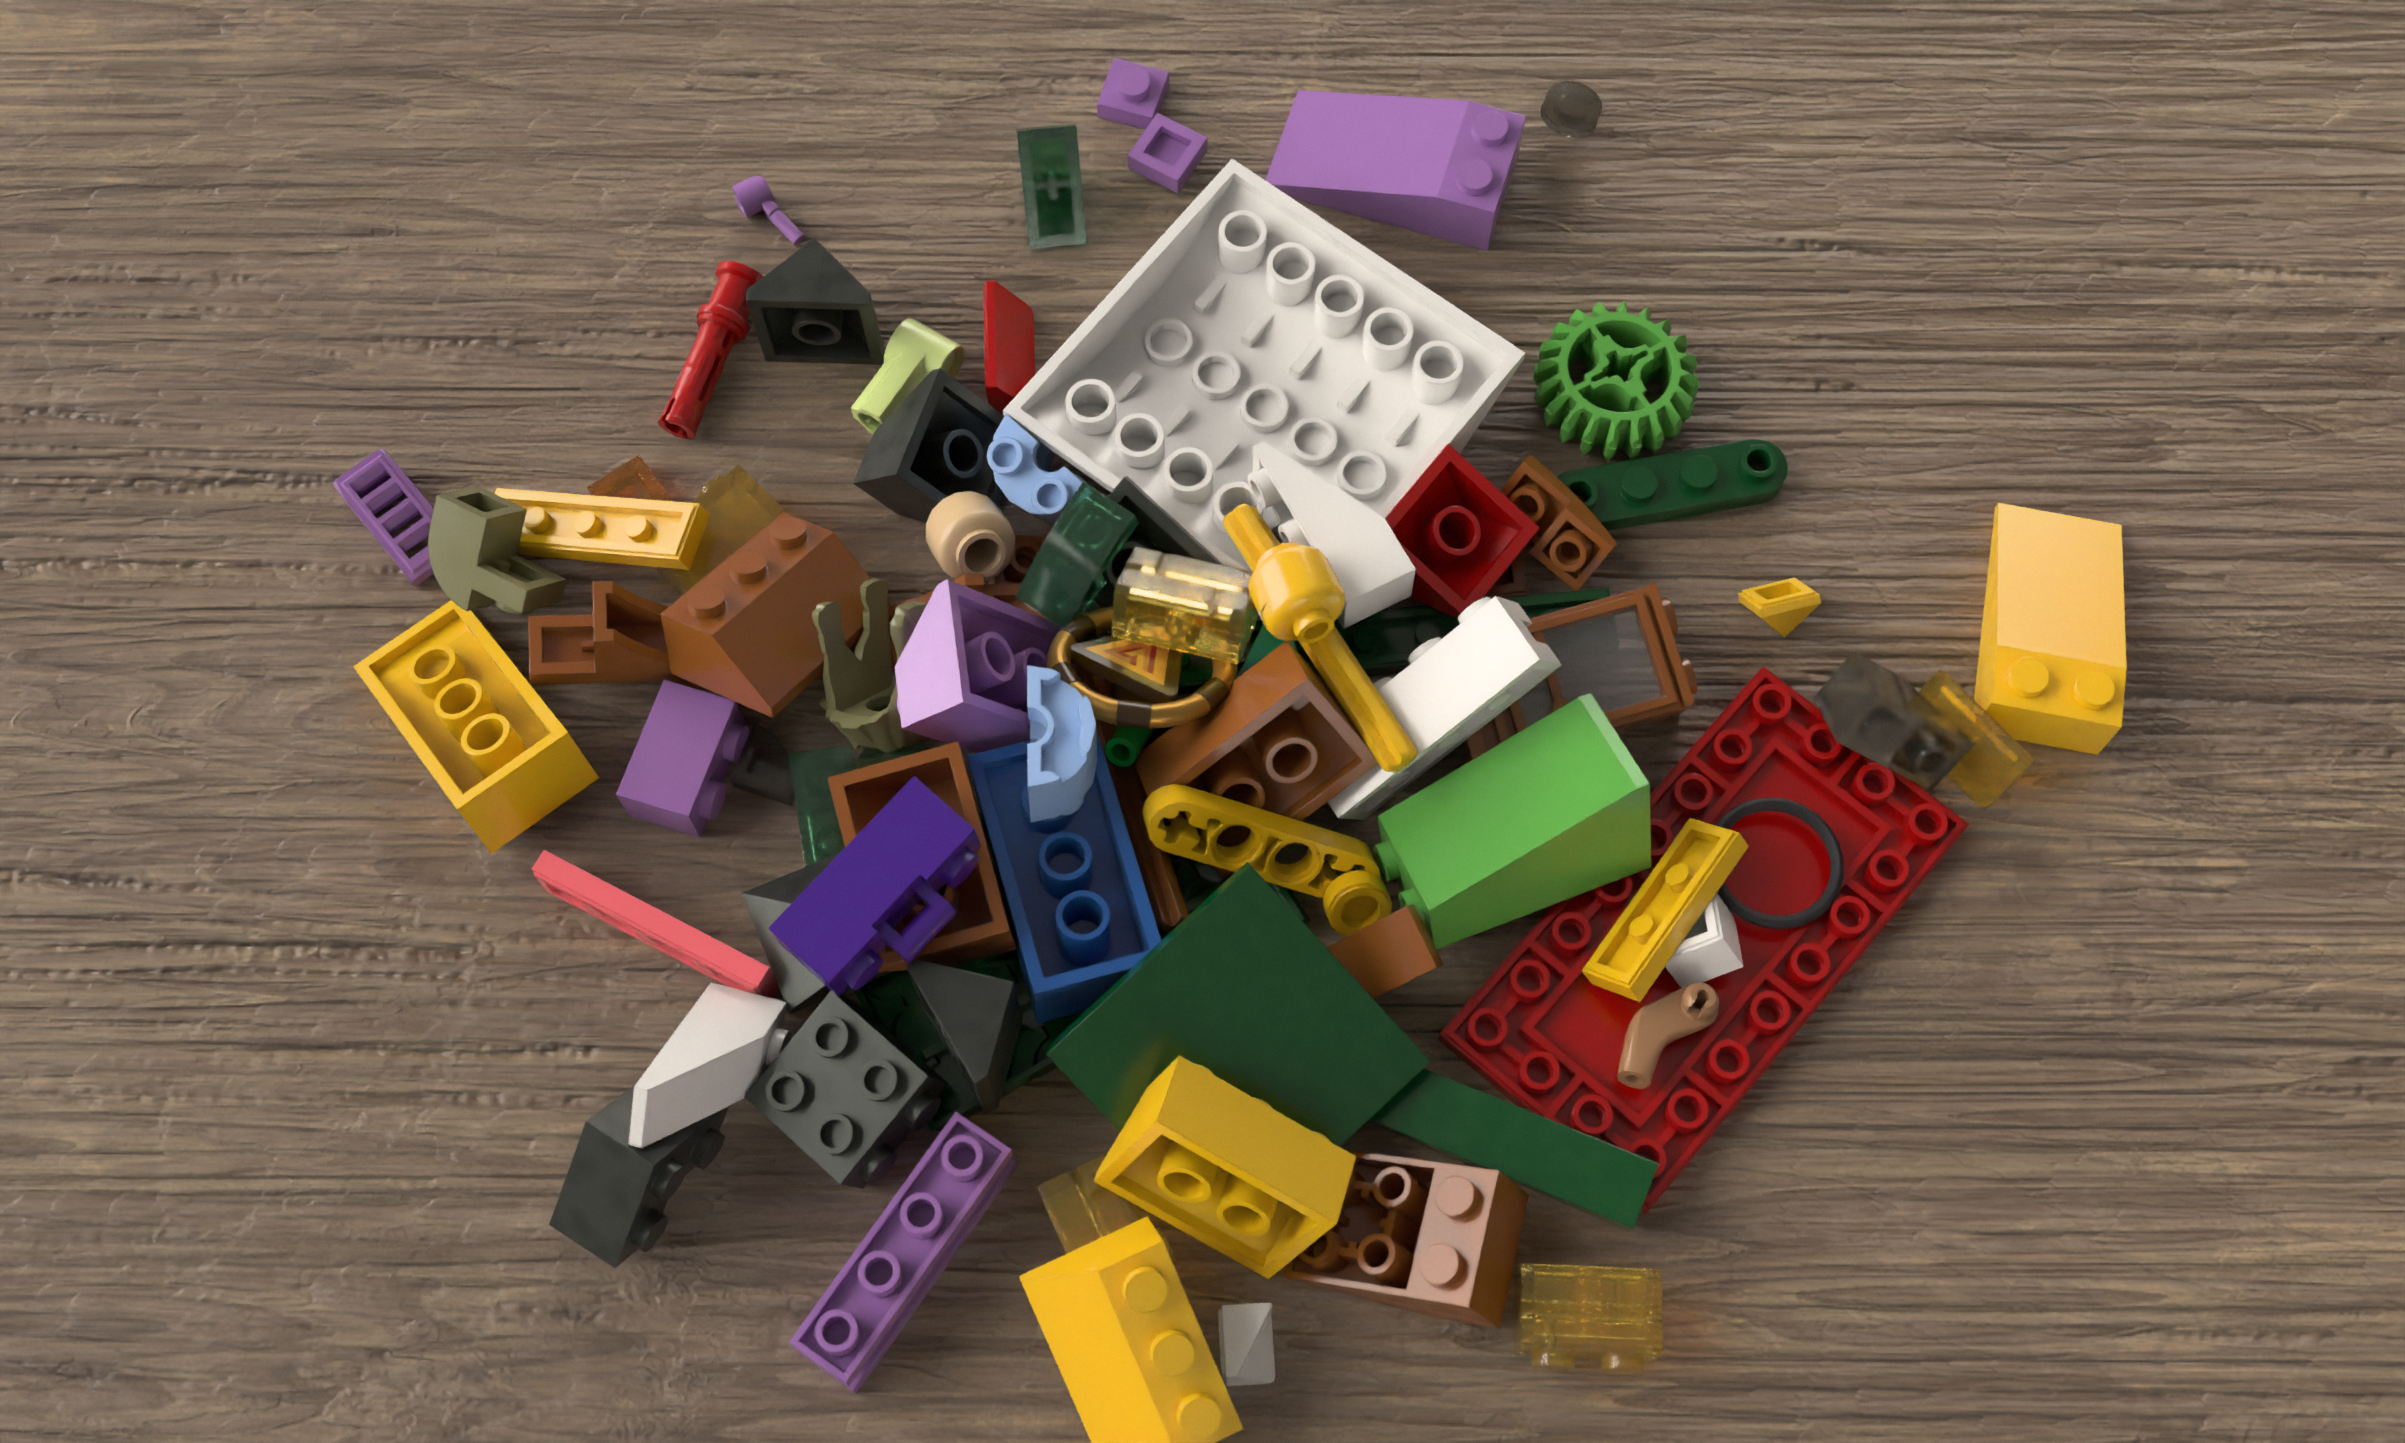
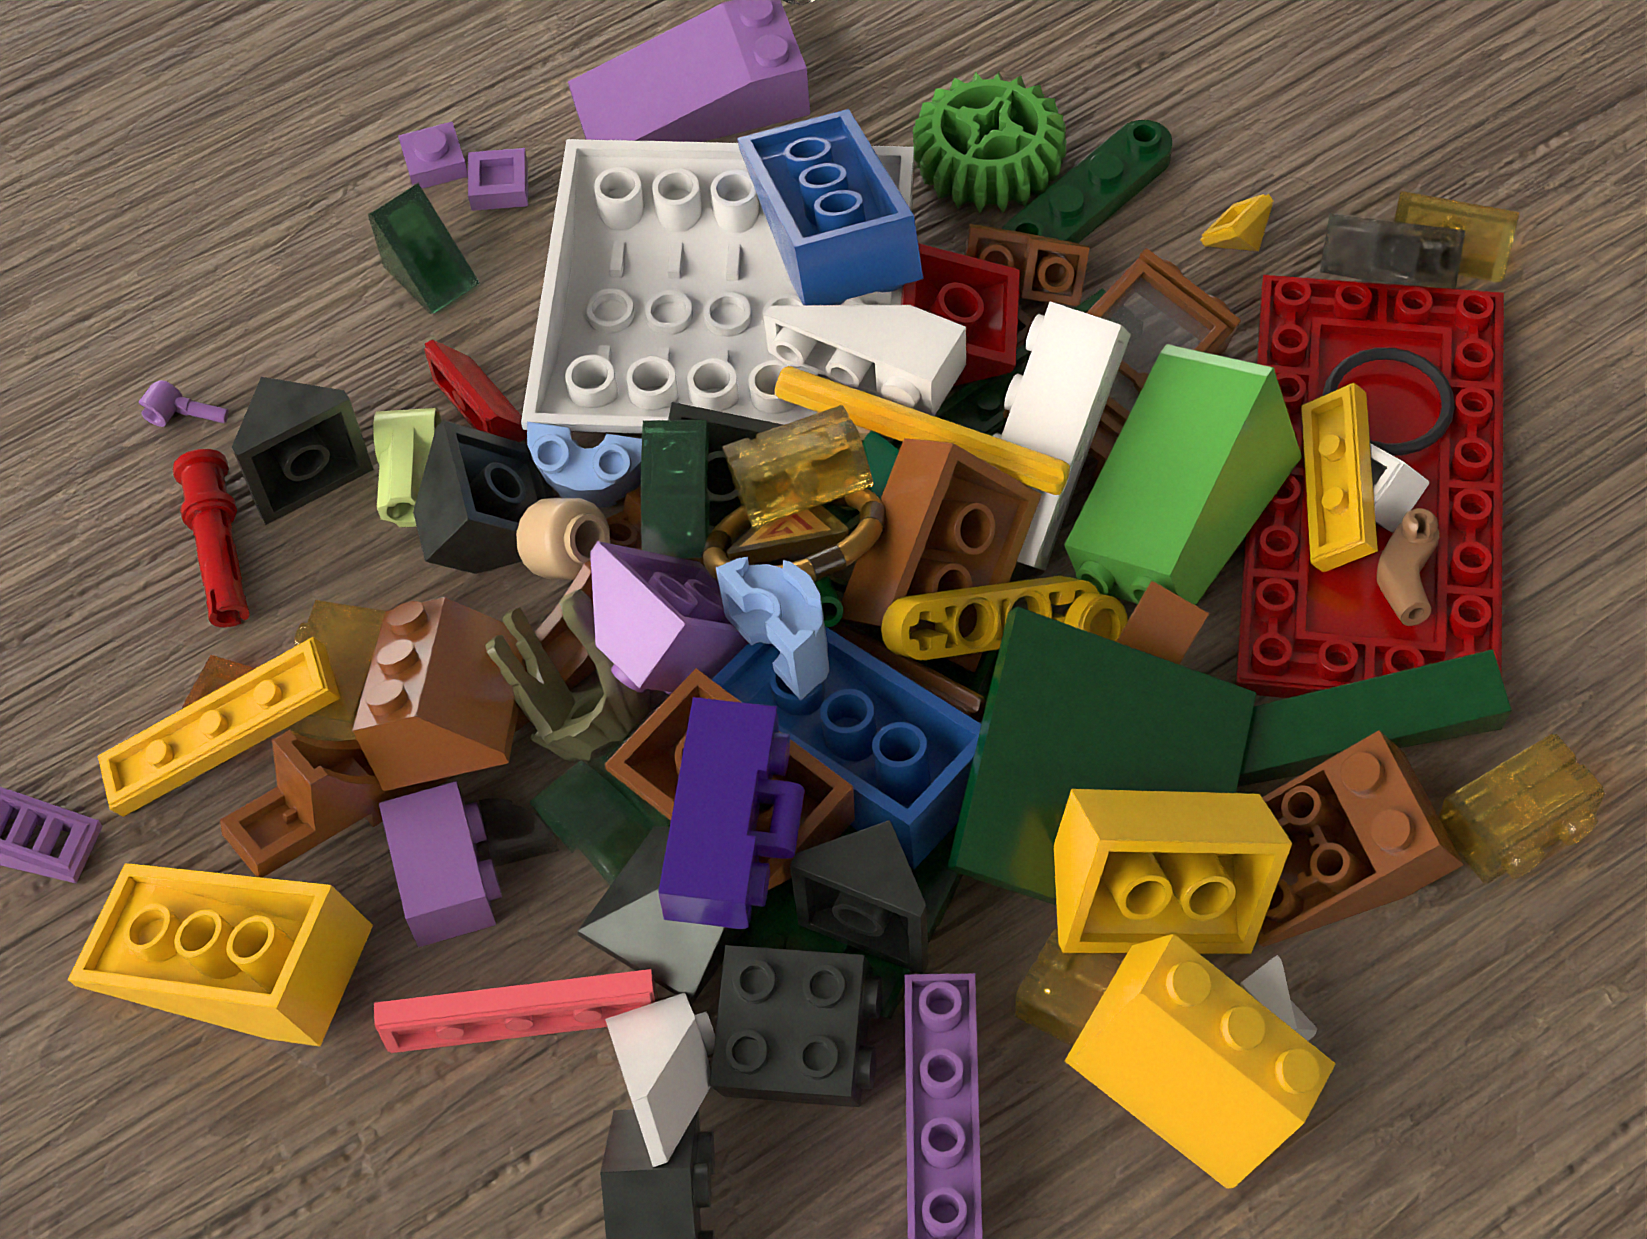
camera: 30 degrees left, 10 degrees down
olive brick [428,486,566,615] -> none
yellow head [1249,542,1345,644] -> none
yellow slope [1971,503,2127,755] -> none
none -> blue slope [737,109,923,305]

